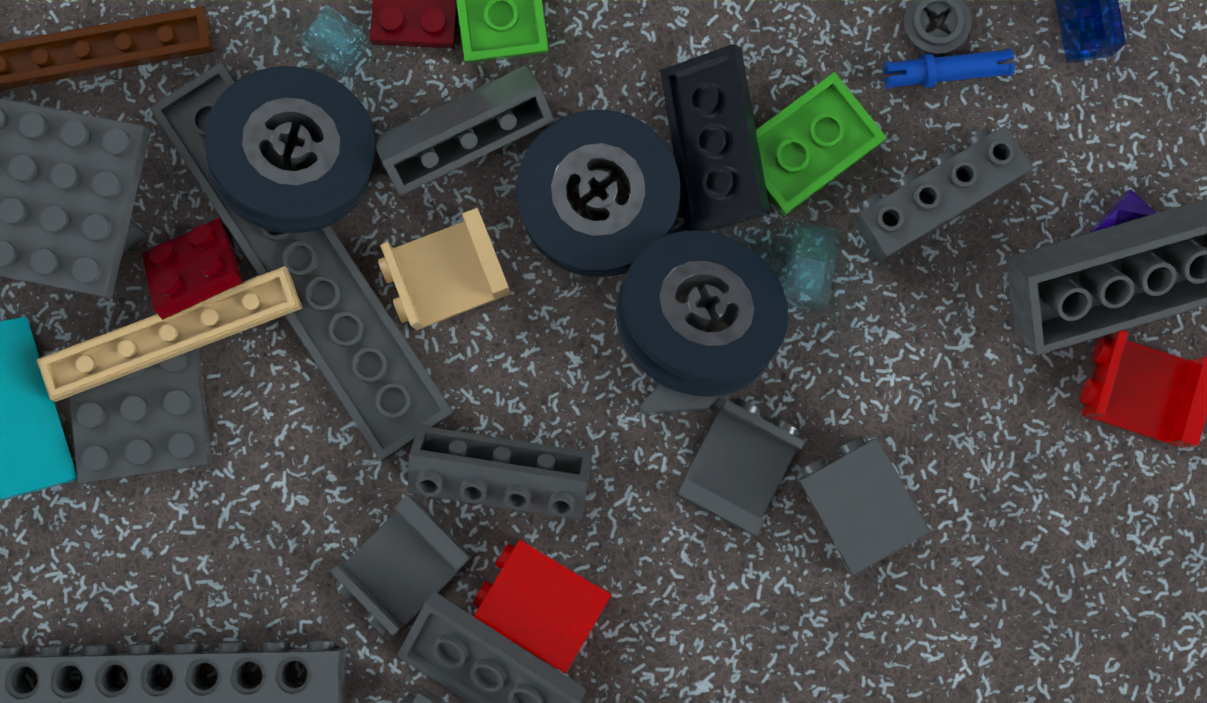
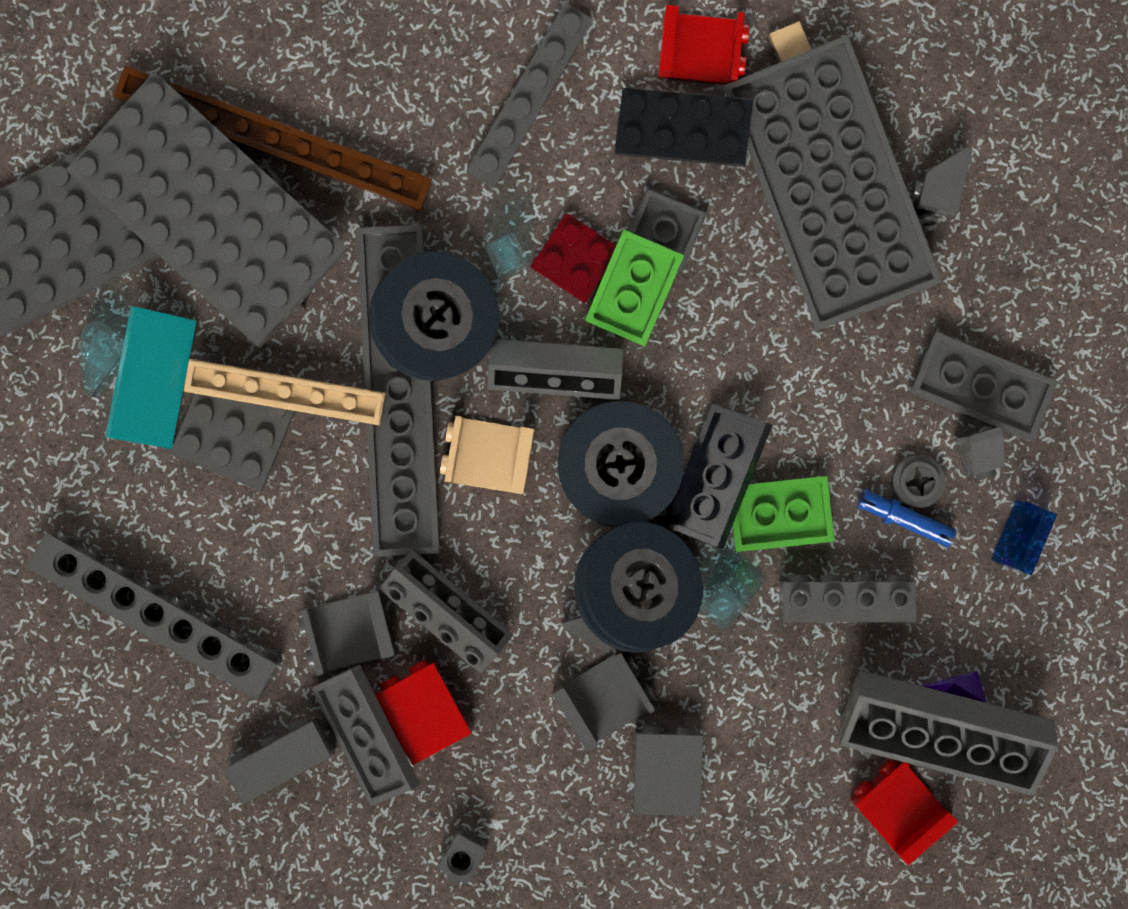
camera: 30 degrees right, 5 degrees up
dark red plate [142,218,243,320] -> none

